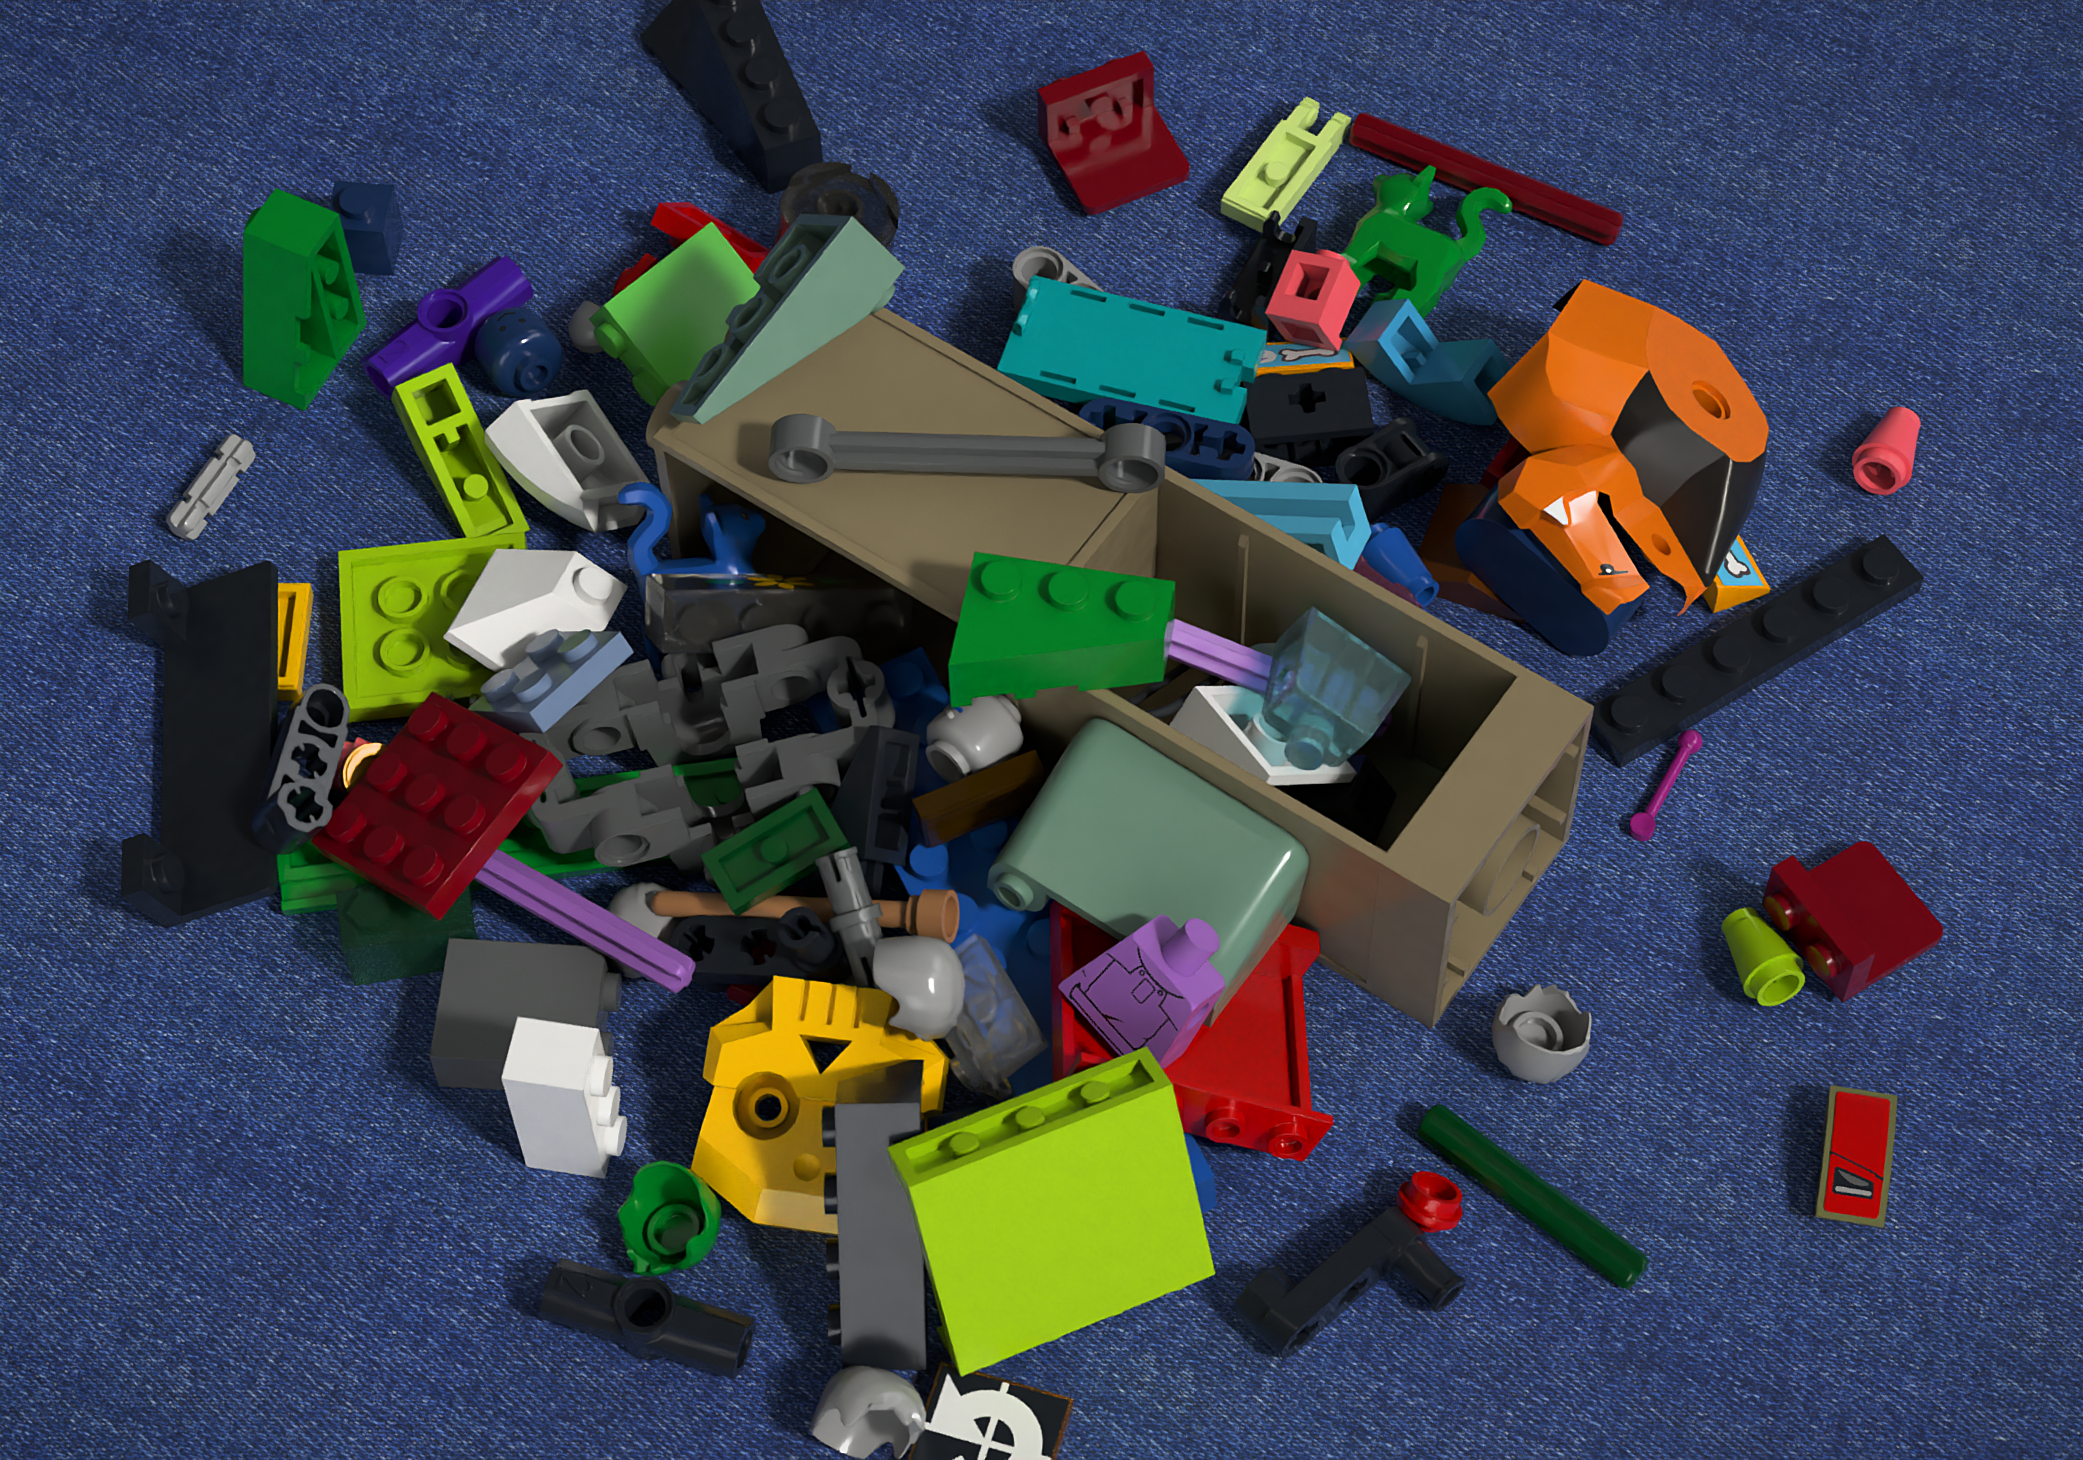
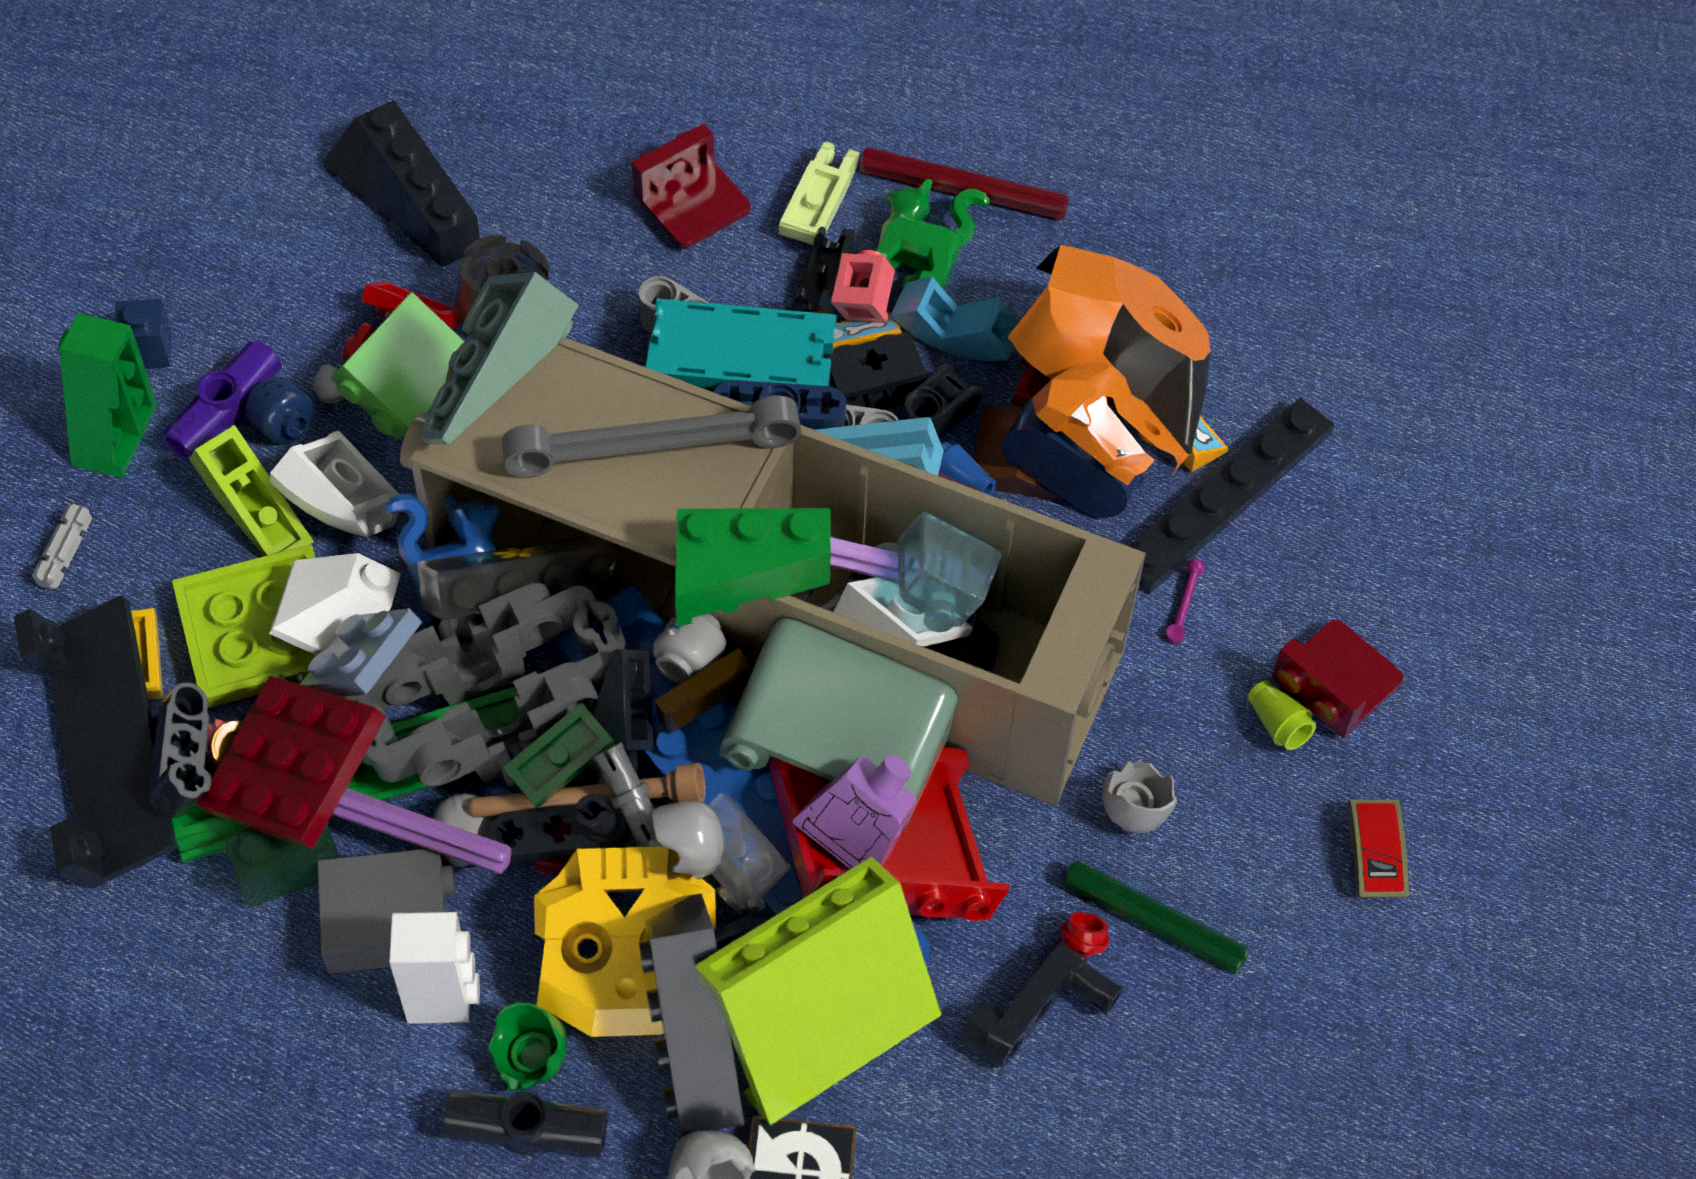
camera: 15 degrees left, 0 degrees up
coral cone [1852,407,1921,495] -> none

